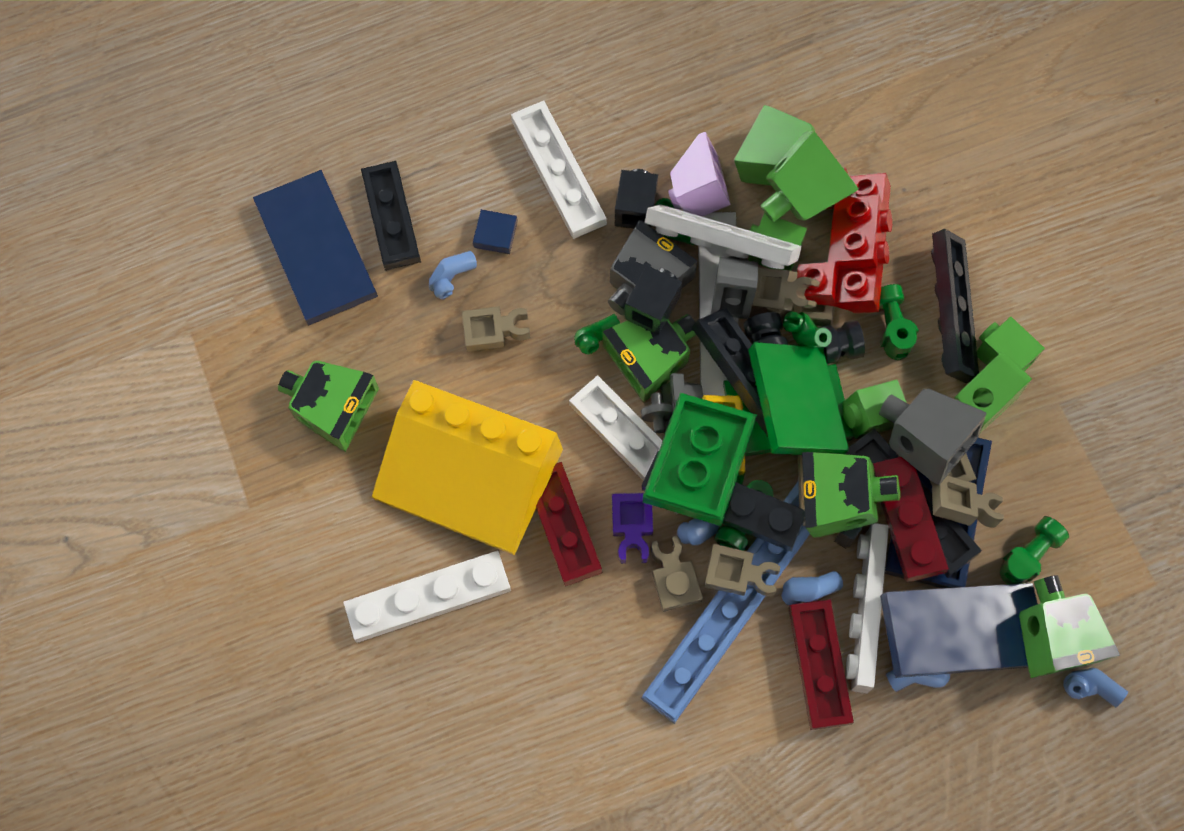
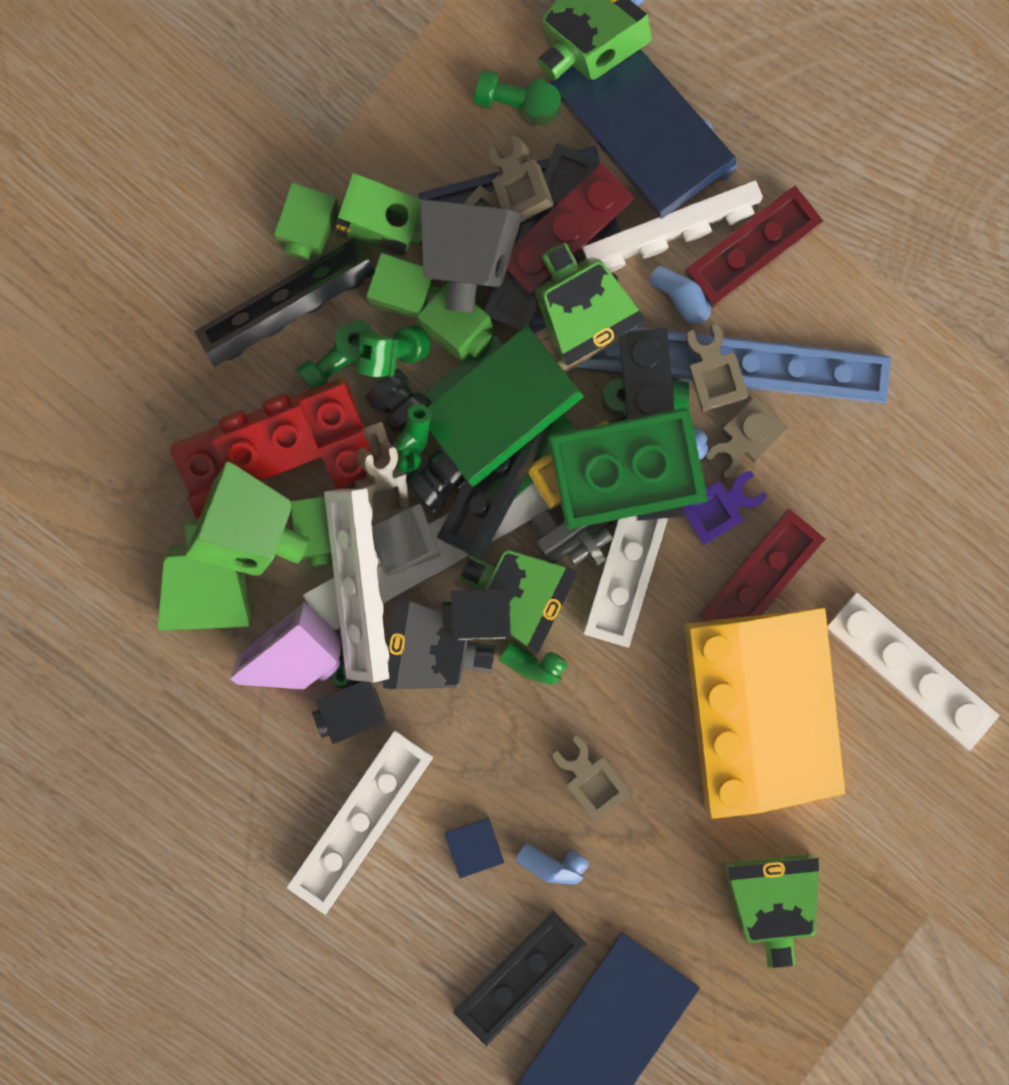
camera: 125 degrees left, 15 degrees up
none -> green leg [355,325,431,377]
none -> bright green brick [366,253,441,322]

